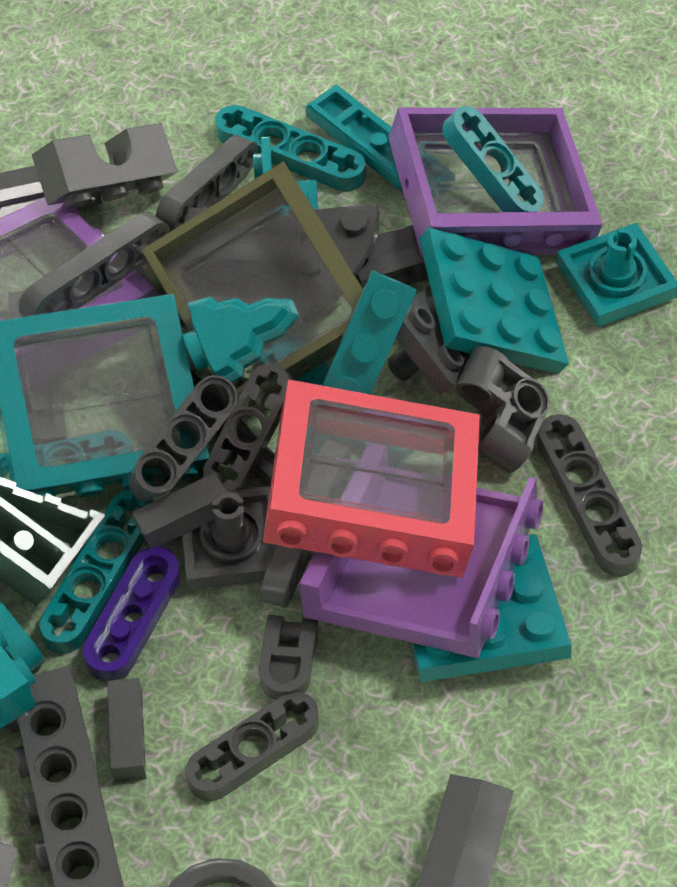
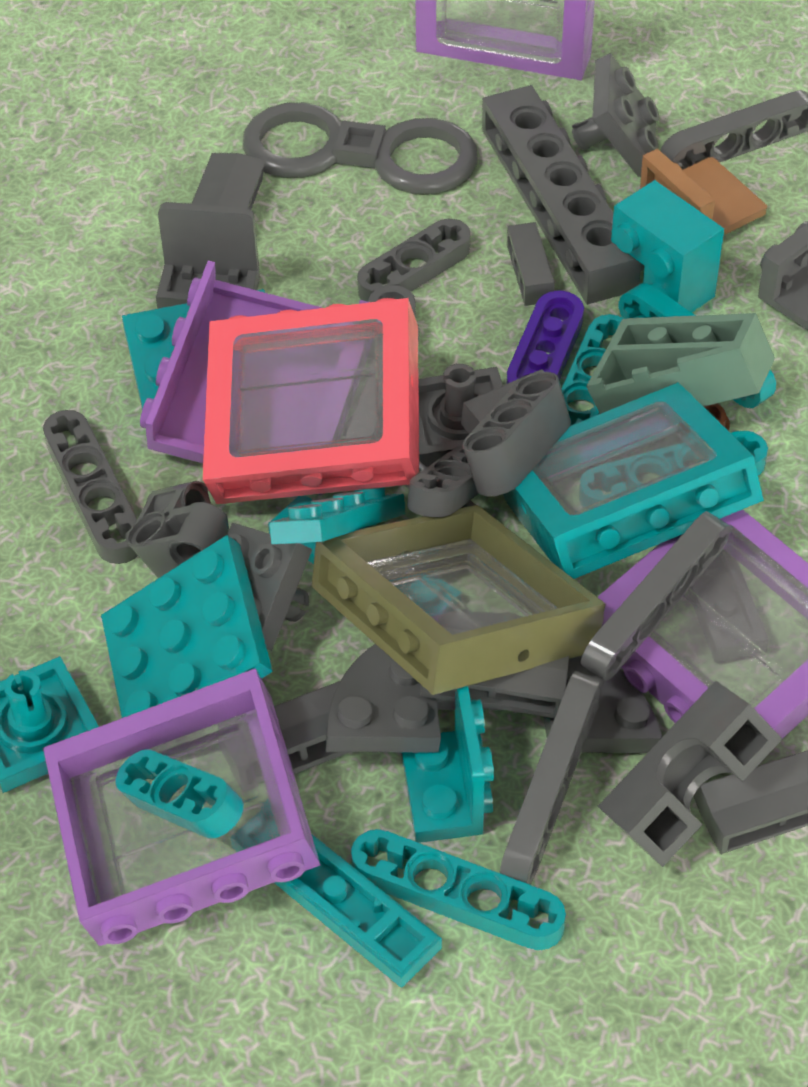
camera: 175 degrees right, 5 degrees down
teal rock [183,297,300,384] -> none
none -> dark grey bracket [156,202,260,309]

